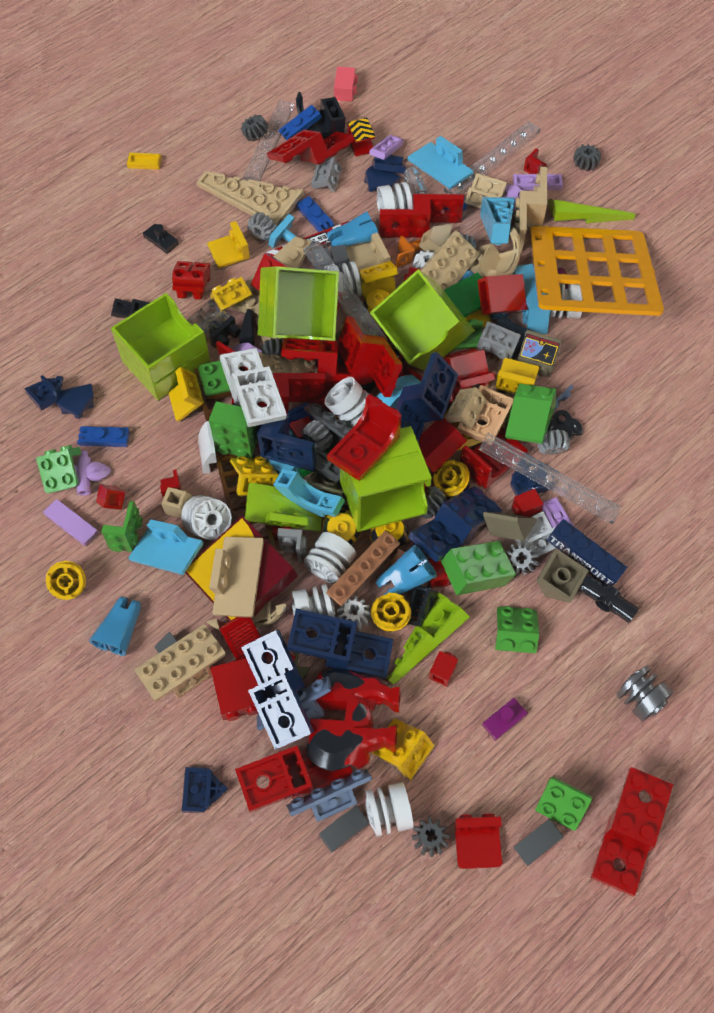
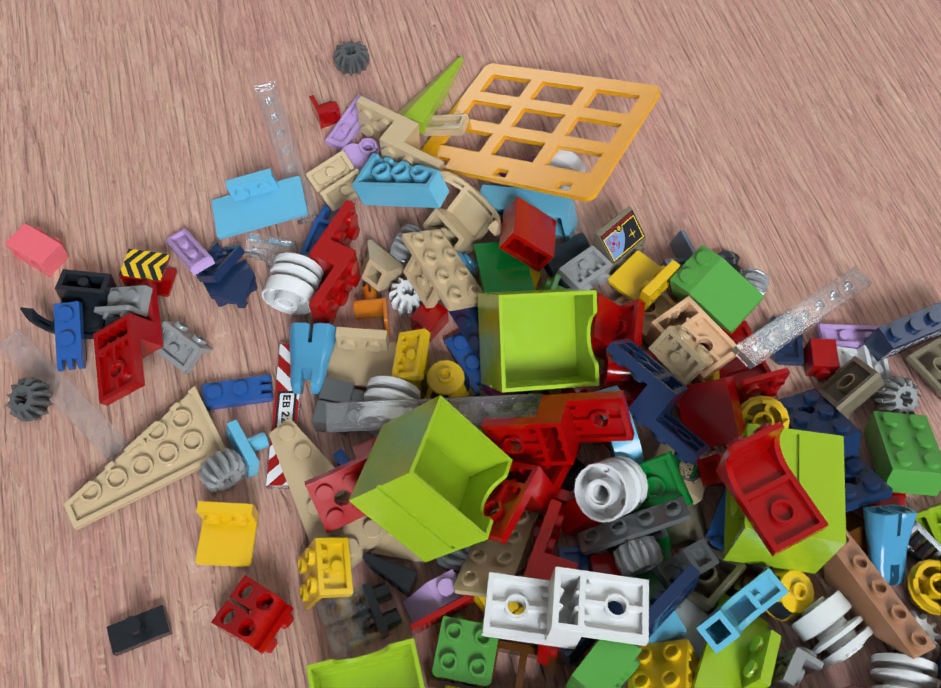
camera: 65 degrees left, 0 degrees up
none -> light grey bracket [94,285,153,320]
none -> tan tile [423,114,470,136]

